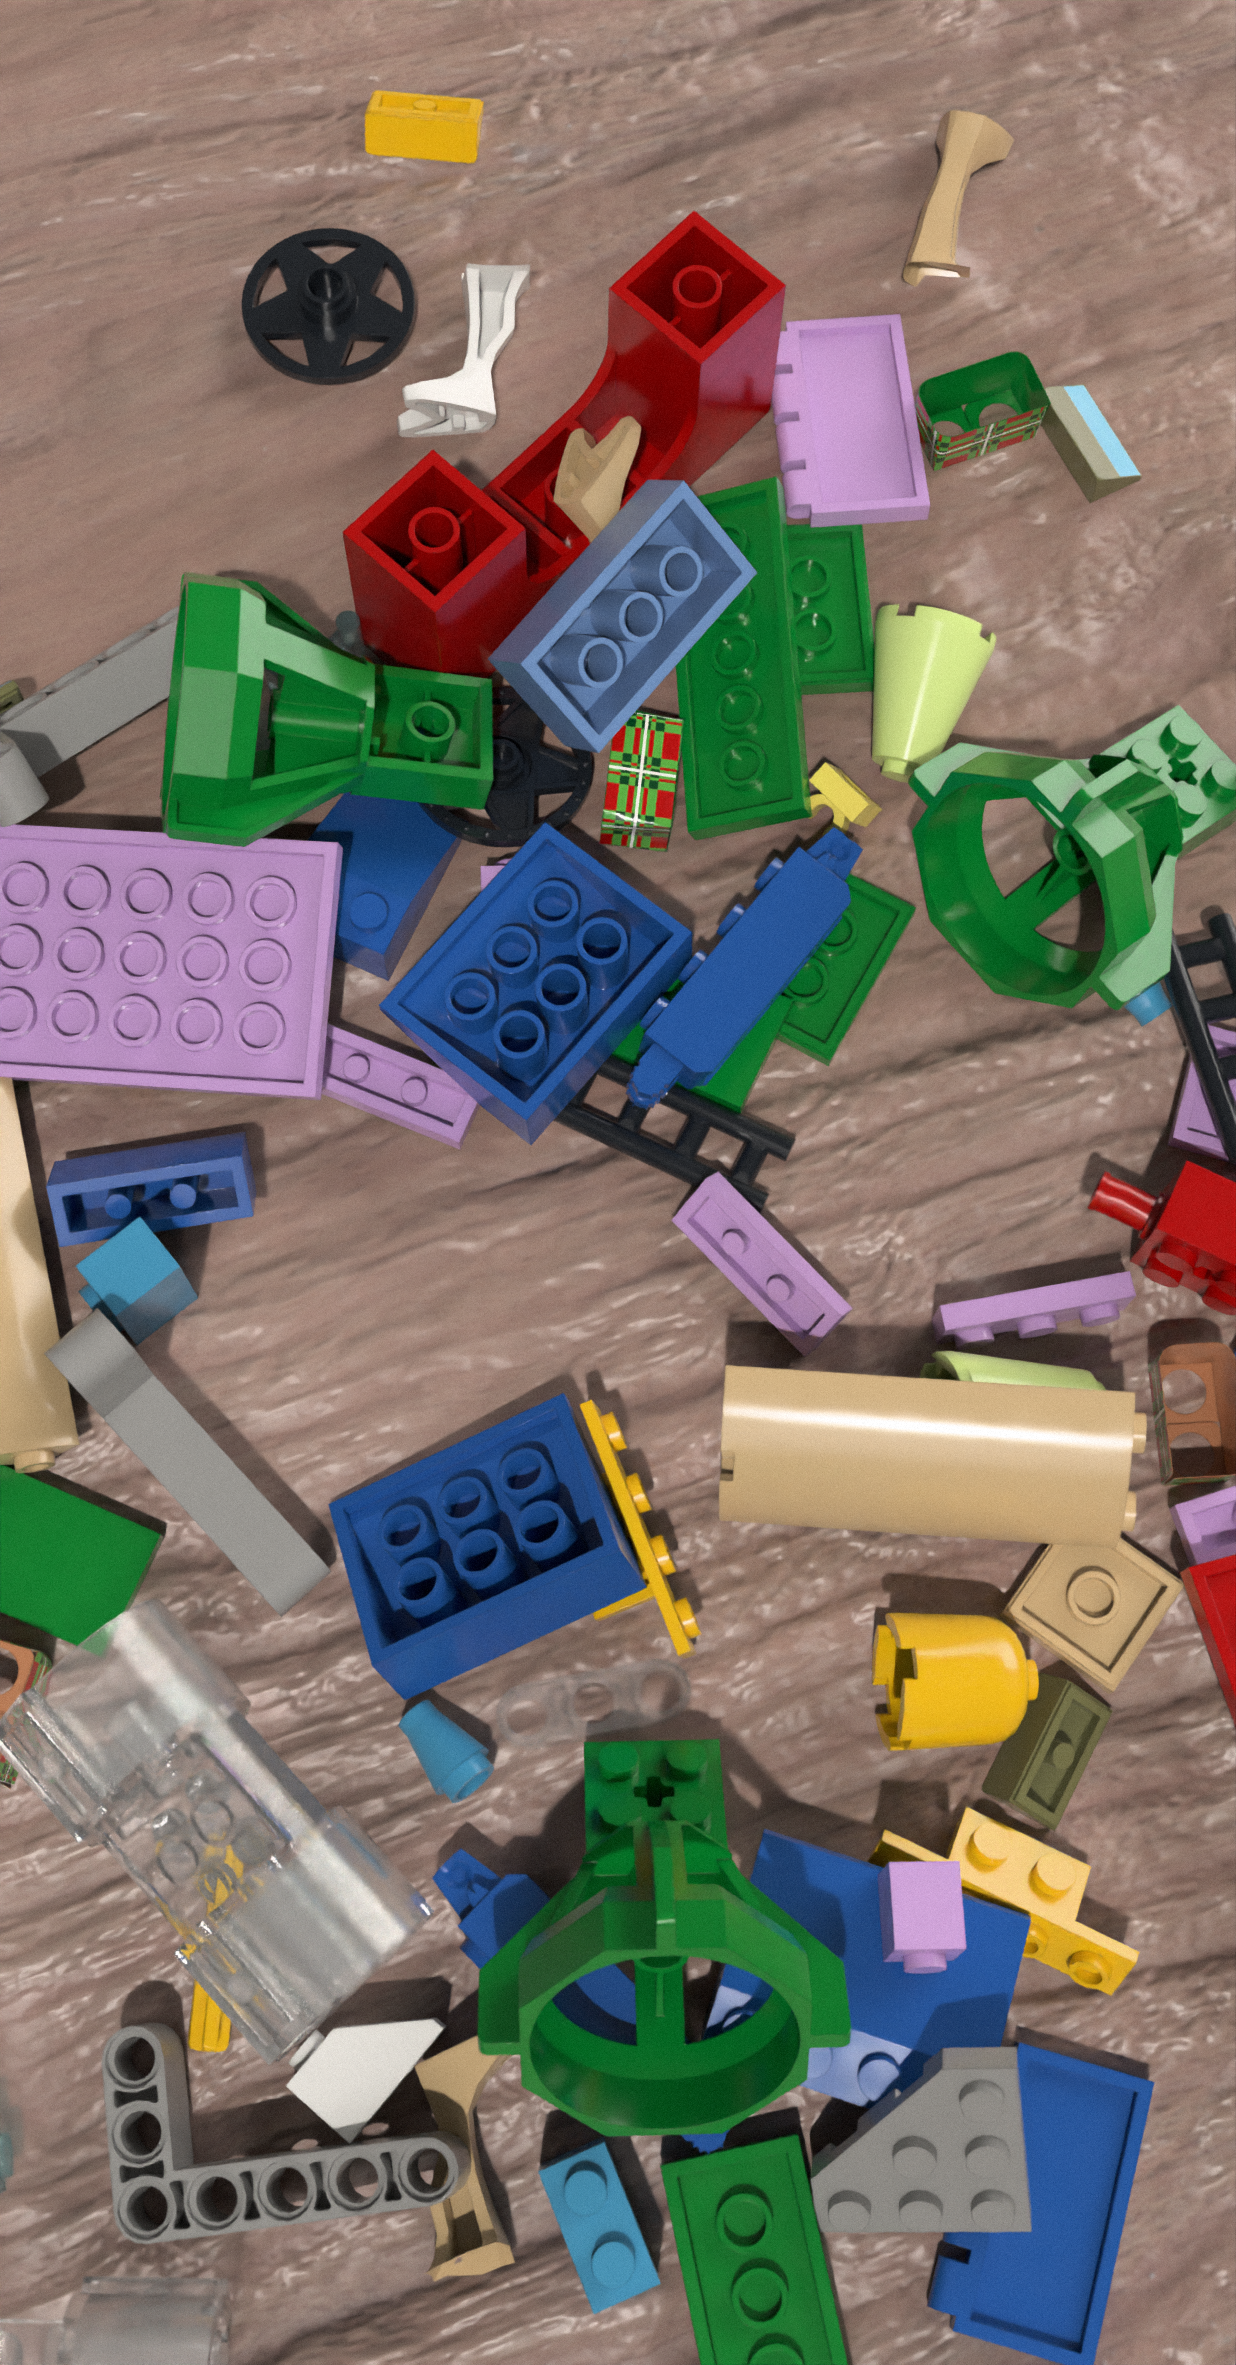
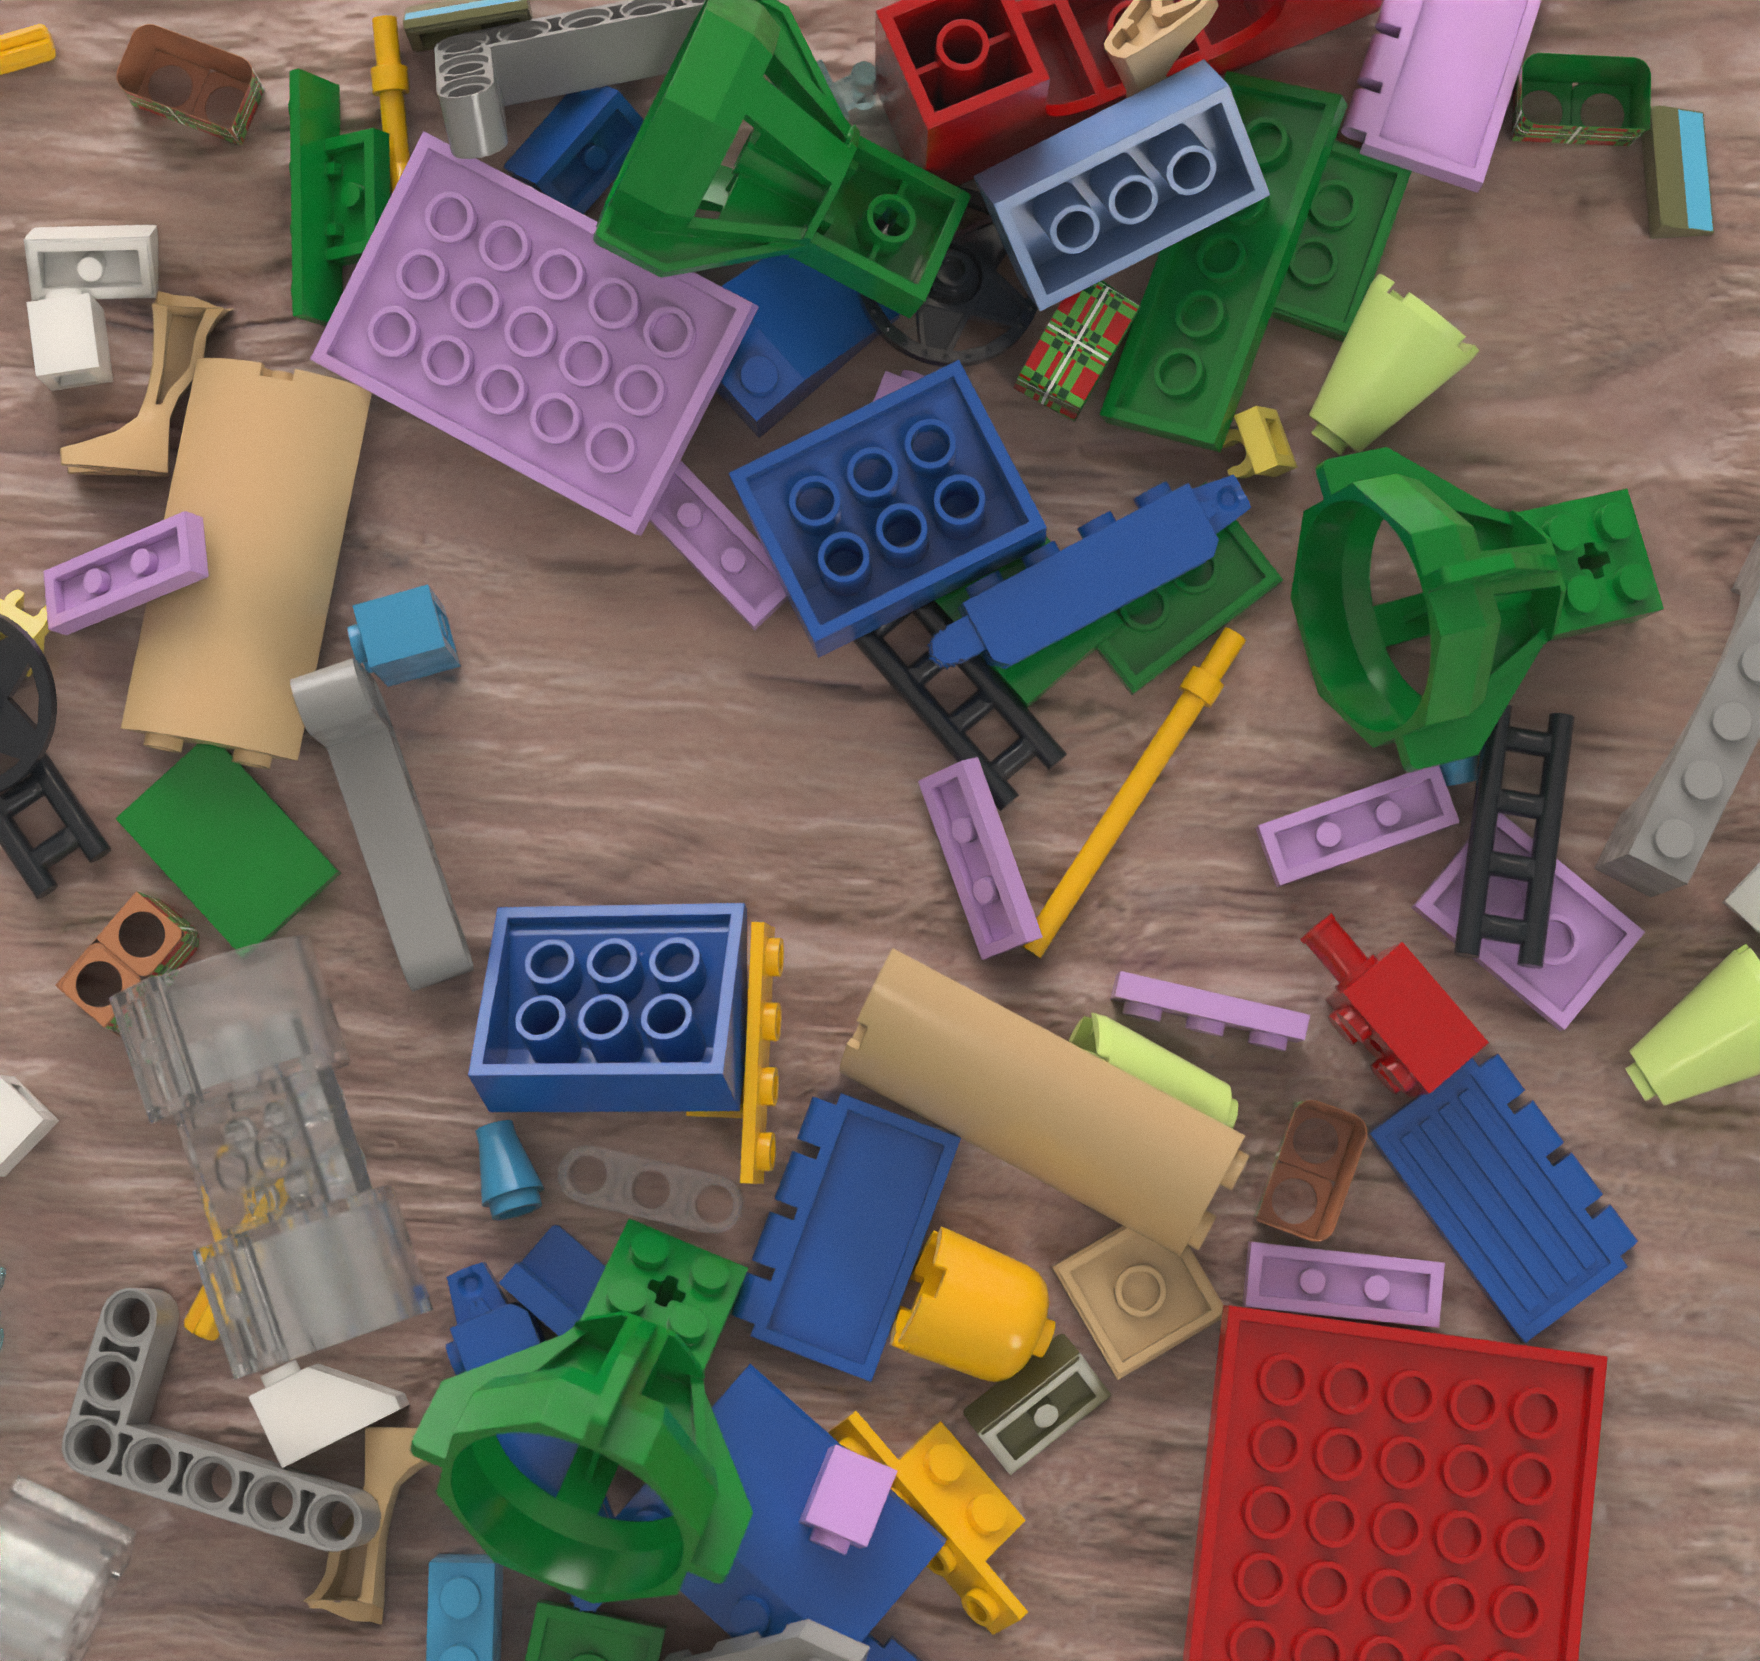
camera: 25 degrees right, 10 degrees up
blue brick [46,1132,257,1247] -> none
none -> blue panel [499,1225,606,1336]
none -> blue panel [504,86,644,214]
none -> blue hinge [731,1093,961,1382]
none -> yellow bar [1021,627,1246,959]
none -> lavender plate [1255,766,1460,887]

